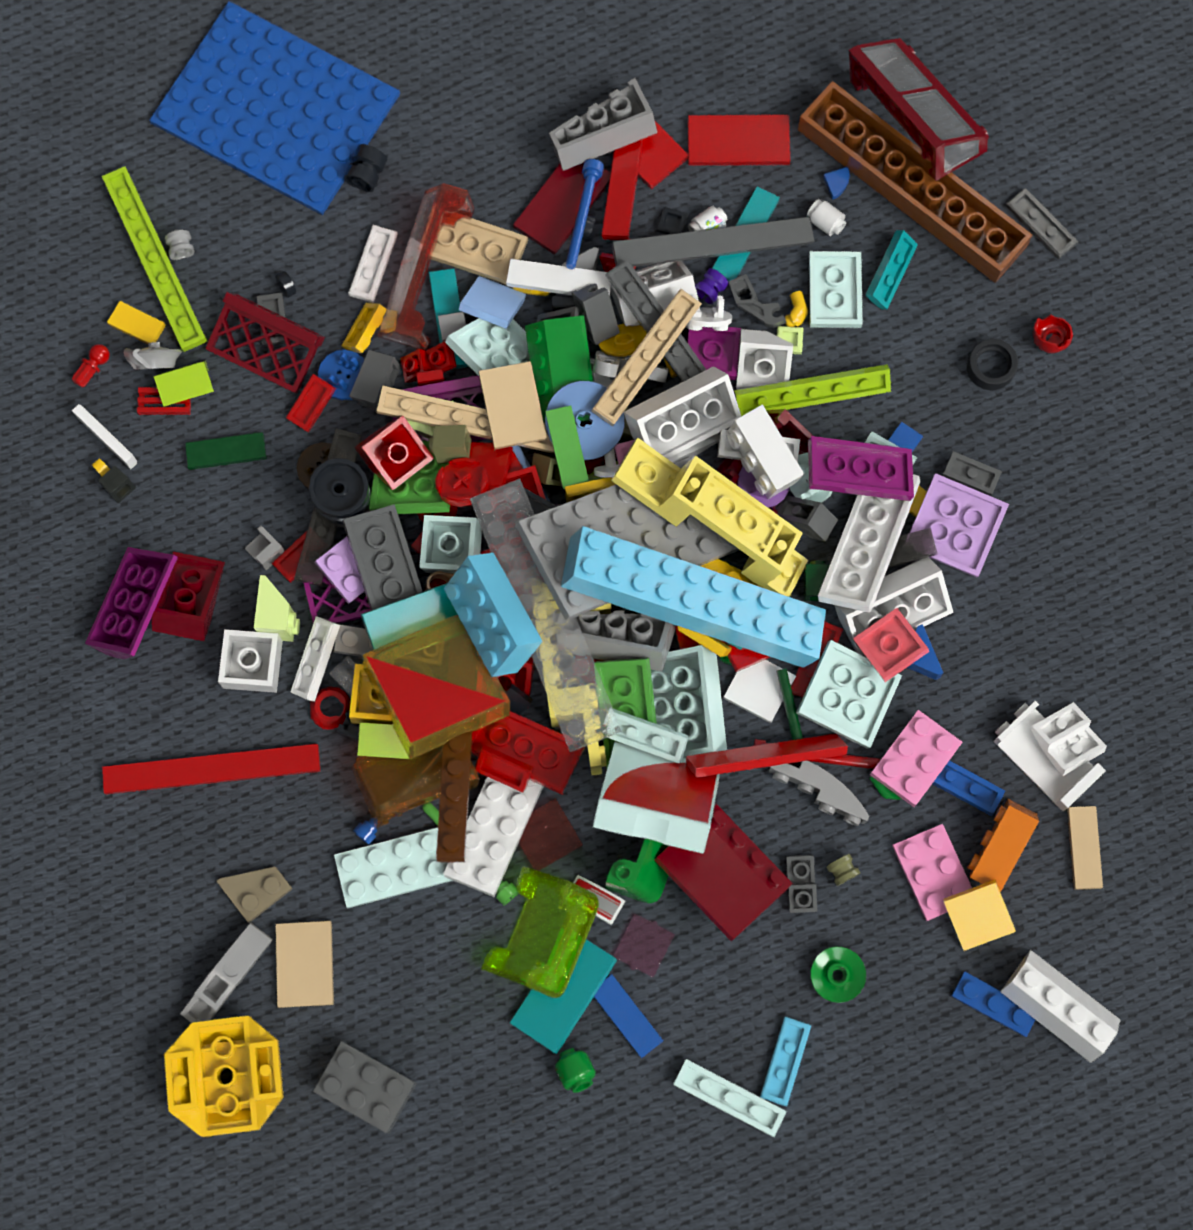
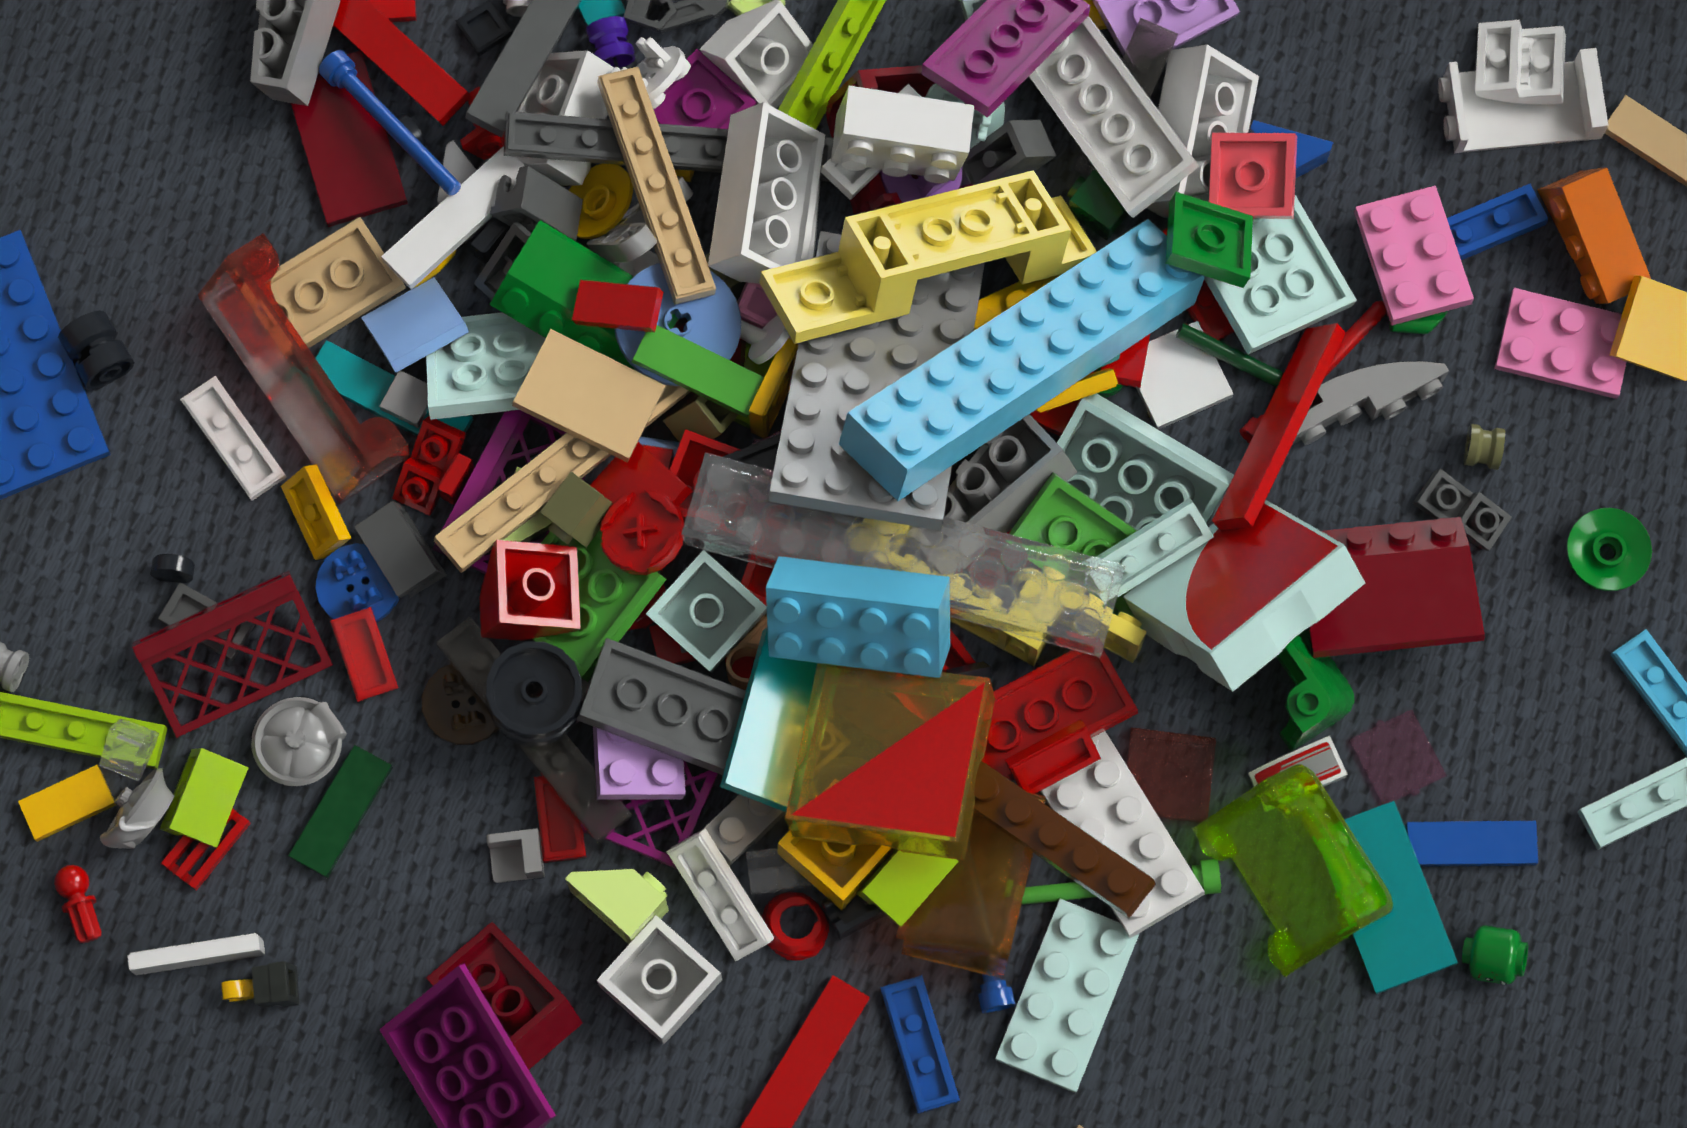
camera: 55 degrees left, 0 degrees up
none -> clear slope [99,719,159,781]
none -> light grey piece [251,697,347,786]
none -> red tile [572,280,664,333]
none -> blue tile [880,975,960,1114]
none -> green plate [1165,192,1253,288]

